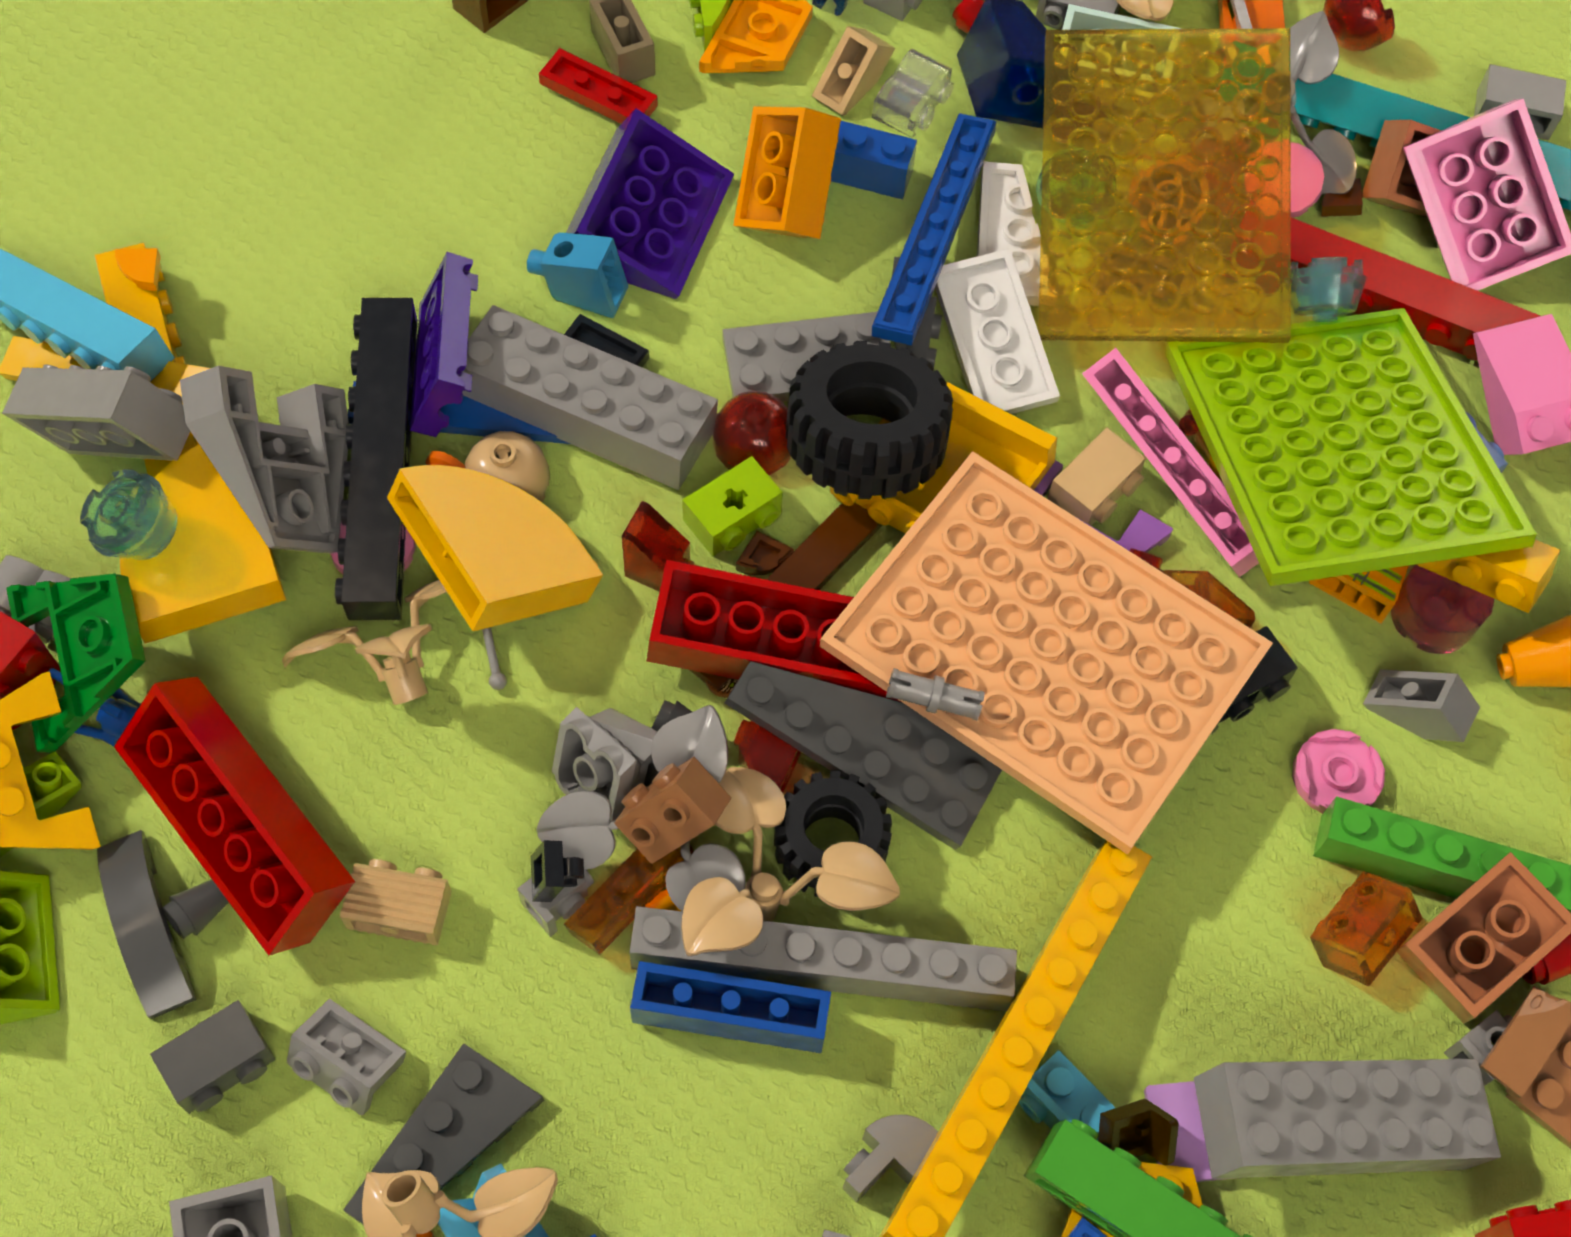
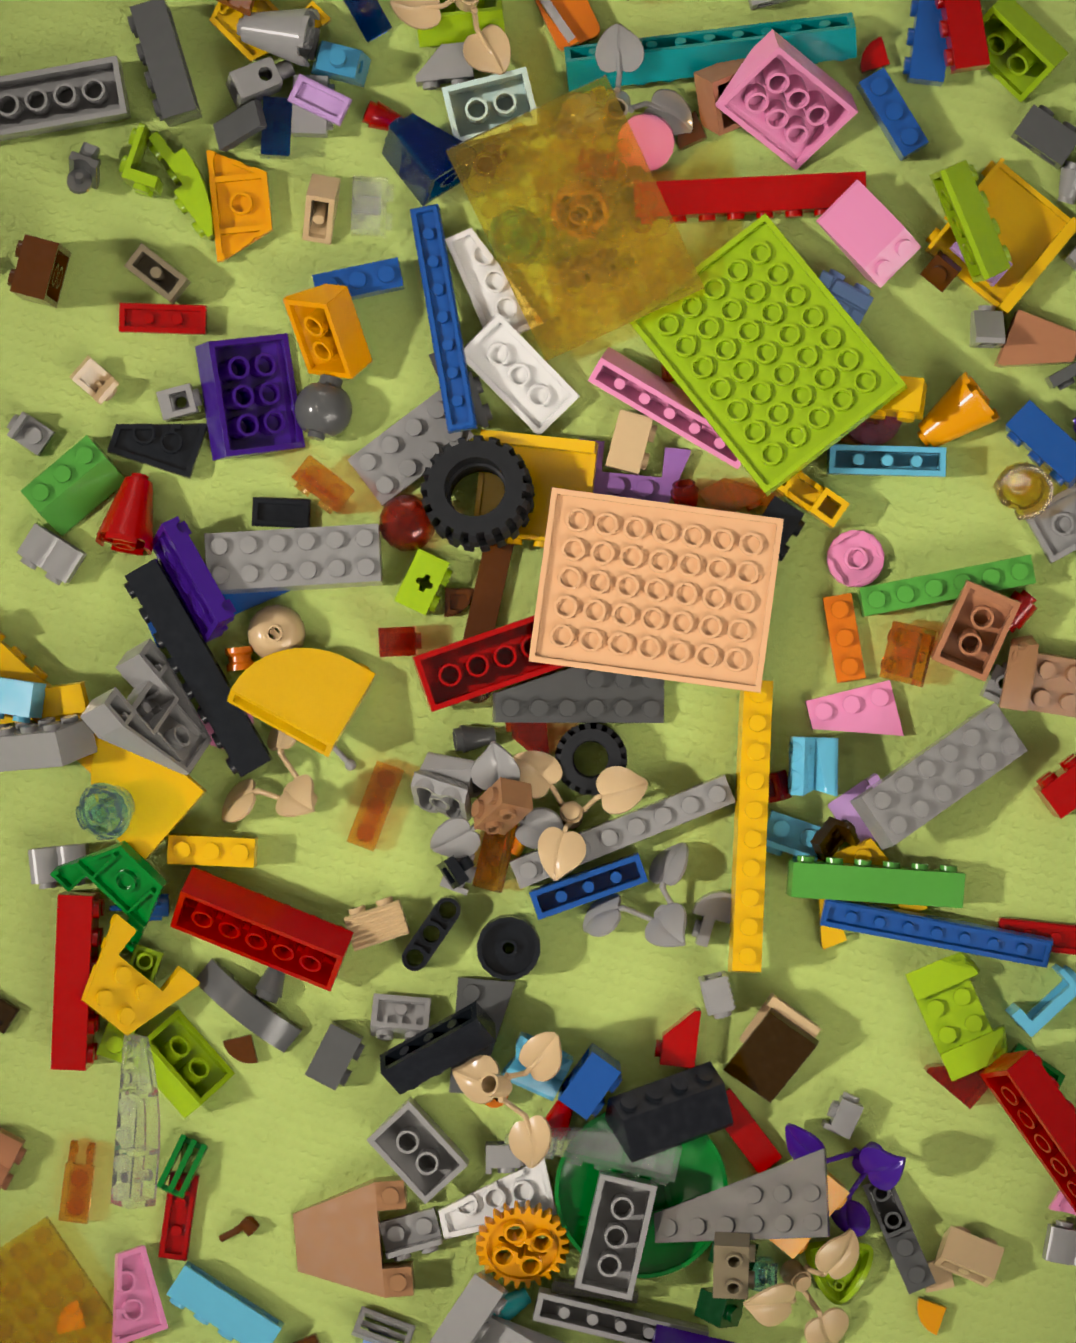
camera: 25 degrees left, 25 degrees up
dark azure torso [527,232,628,318] -> none
light grey pin [886,668,985,721] -> none
clear light blue cone [1283,257,1368,322] -> none
light grey slope [1363,669,1480,742] -> none
none -> light grey bracket [7,412,55,456]
none -> light grey brick [17,523,87,585]
none -> bright green slope [21,435,125,536]
none -> tan bracket [69,355,119,405]
none -> red cone [96,473,153,556]
none -> black wing [107,423,208,479]
none -> light grey brick [156,383,203,422]
none -> yellow arch [167,833,258,868]
none -> reddish brown tile [223,1034,258,1063]
none -> clear orange bracket [292,456,354,515]
none -> dark grey brick [294,374,352,441]
none -> clear orange plate [347,760,405,852]
none -> black brick [380,1001,496,1095]
none -> black beam [402,896,461,971]
none -> black wheel [477,914,540,980]
none -> light grey plant [583,843,689,947]
none -> dark red slope [768,770,792,803]
none -> yellow arch [776,470,850,528]
none -> medium azure piece [788,736,839,797]
none -> bright pink wing [805,680,904,736]
none -> orange plate [822,593,866,683]
none -> medium azure brick [827,444,947,478]

